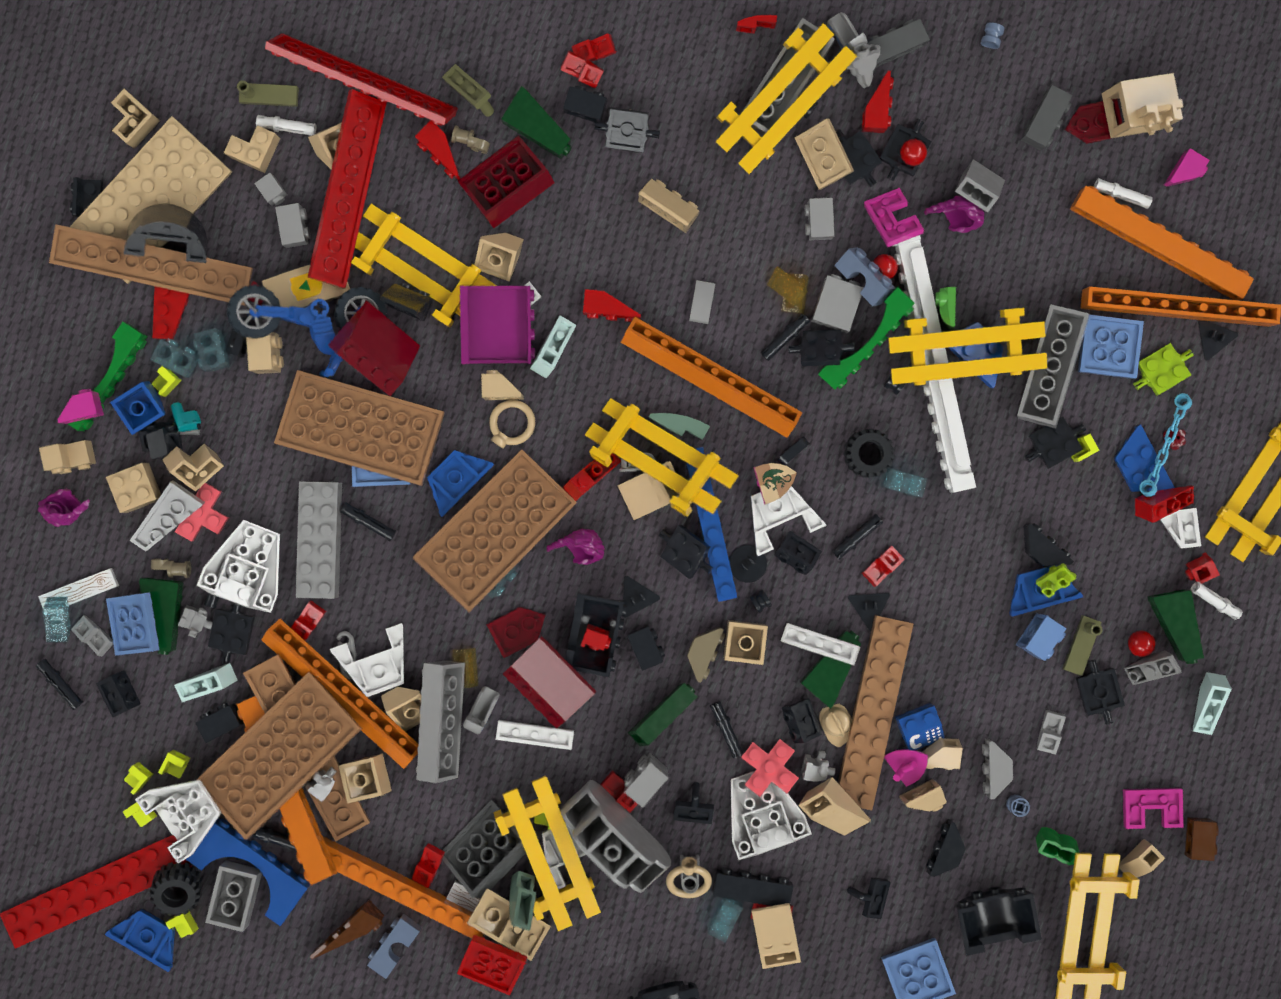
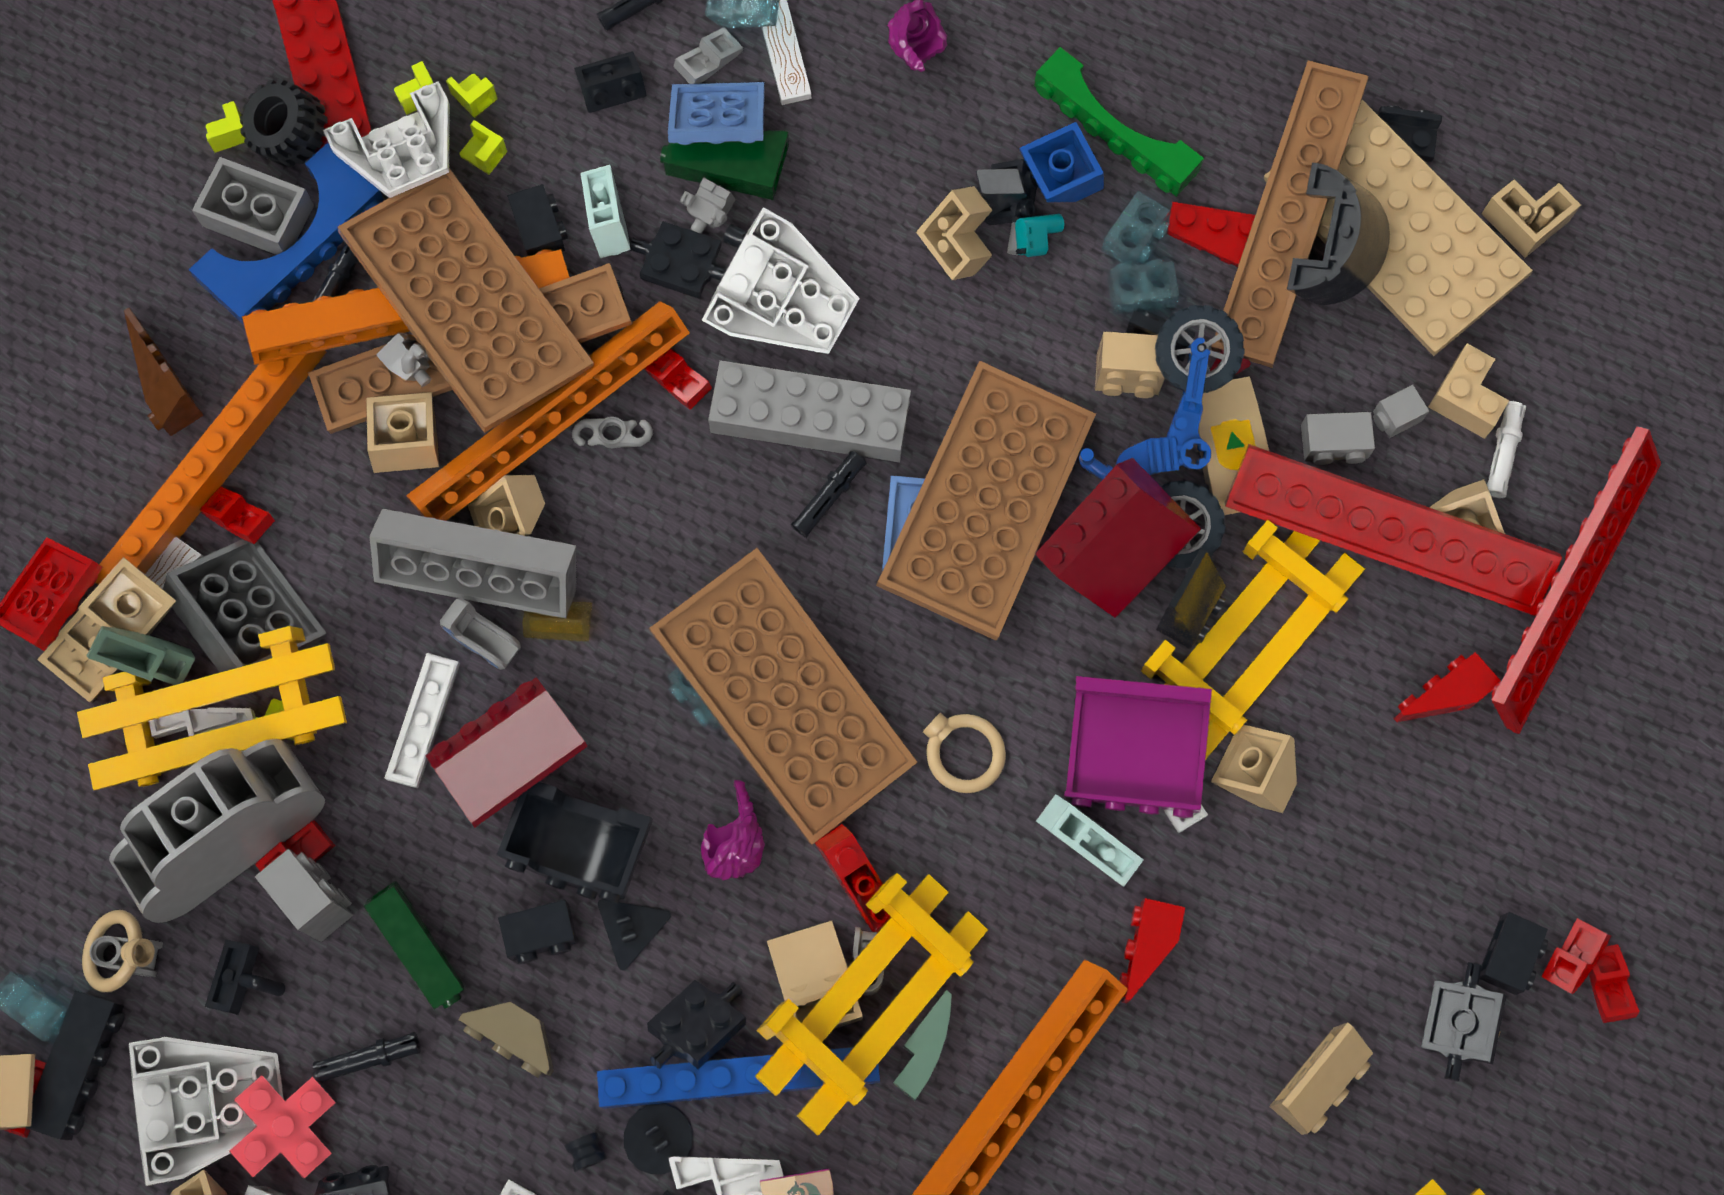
camera: 100 degrees right, 15 degrees down
tan brick [39,440,96,474] -> none
dark pink slope [58,389,104,424] -> none
blue wing [105,909,175,972] -> none
tan brick [106,463,161,513] -> none
light grey wing [130,480,205,551] -> none
dark tan connector [151,559,191,578] -> none
neon yellow panel [152,366,182,397] -> none
coral plate [175,483,229,542] -> none
olive piece [237,81,299,107] -> none
white wing [330,623,404,697] -> none
sand blue arch [367,913,422,979] -> none
blue wing [427,450,494,517] -> none
olive piece [442,64,494,117] -> none
dark tan connector [451,125,490,154] -> none
dark red slope [458,135,555,229] -> none
tan slope [482,370,524,400] -> none
dark red tile [486,607,546,658] -> none
dark green slope [501,86,572,159] -> none
red brick [581,624,612,651] -> none
light grey slope [689,280,715,324] -> none
tan brick [723,620,768,665] -> none

